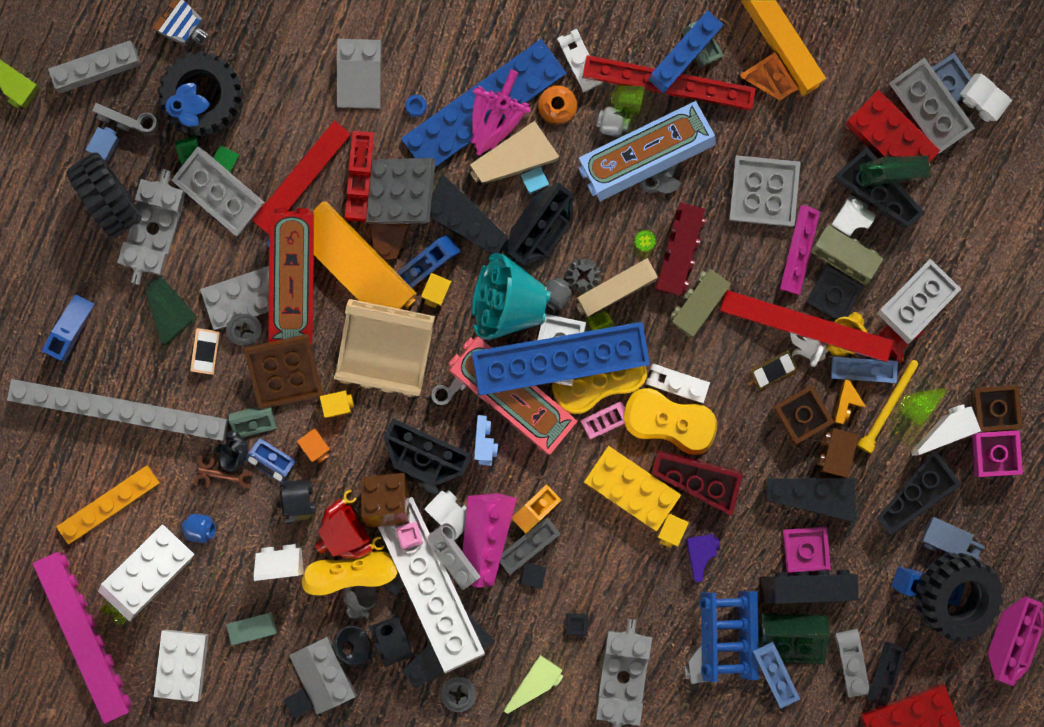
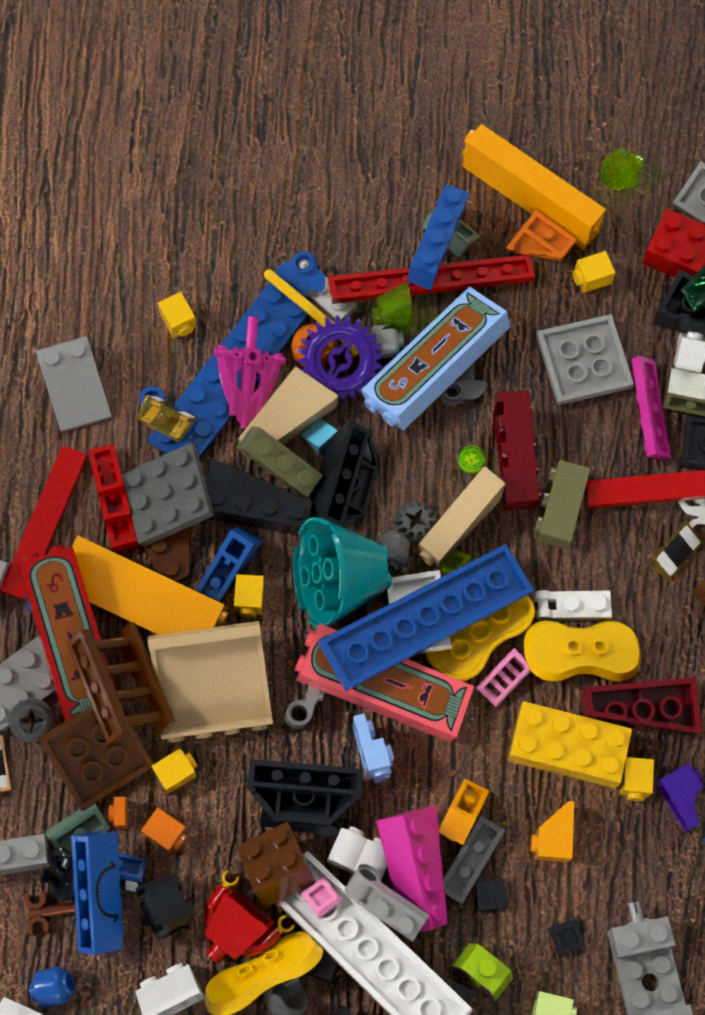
camera: 20 degrees left, 15 degrees down
none -> reddish brown fence [67,622,176,745]
none -> blue brick [71,831,124,955]
none -> orange plate [109,797,128,830]
none -> clear yellow slope [136,395,196,442]
none -> yellow brick [158,292,197,339]
none -> olive brick [236,426,323,497]
none -> yellow piece [264,269,359,359]
none -> blue plate [275,251,325,298]
none -> dark purple gear [297,315,384,402]
none -> lime torso [452,943,513,1002]
none -> light orange slope [530,801,574,862]
none -> yellow brick [573,251,615,293]
none -> clear neon green hair [600,148,645,190]

